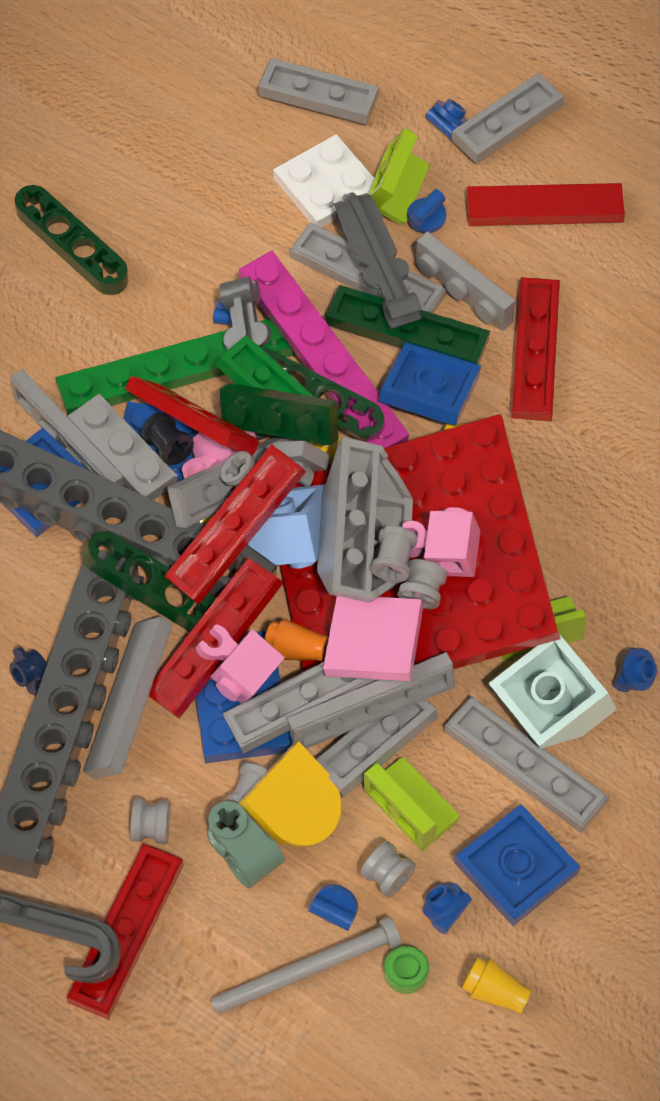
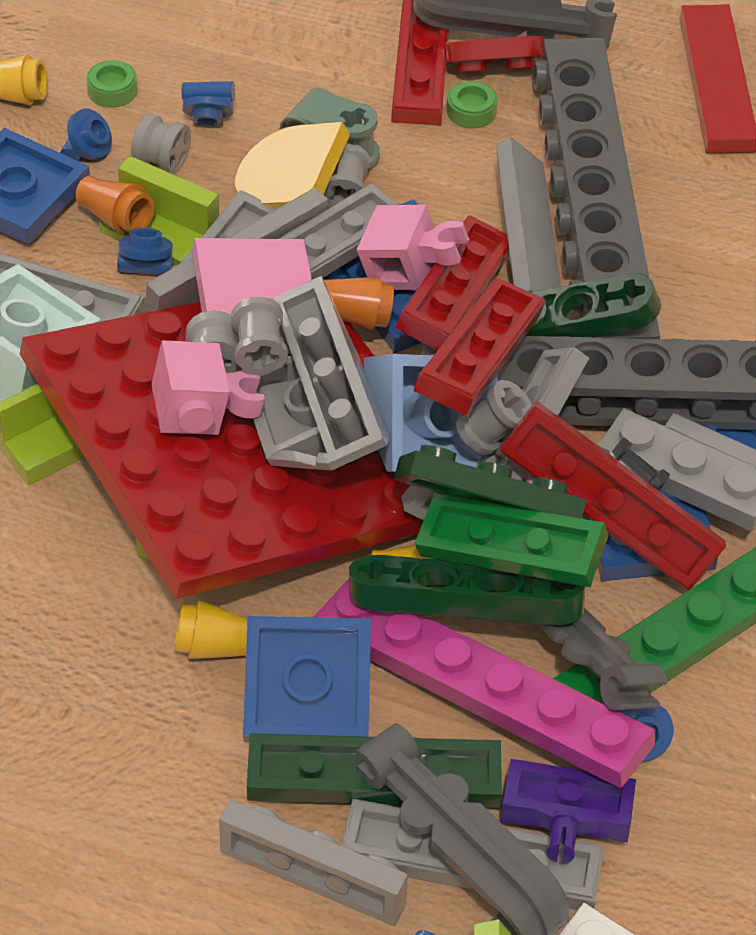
camera: 160 degrees right, 10 degrees down
dark blue plate [10,647,47,695] -> none
light grey wheel [130,798,171,844] -> none
light grey bar [211,916,402,1013] -> none
red tile [511,277,560,422] -> none
none -> orange cone [75,176,155,235]
none -> blue plate [117,228,173,275]
none -> red plate [445,36,544,73]
none -> bright green tile [447,81,498,128]
none -> dark purple plate [501,759,636,864]

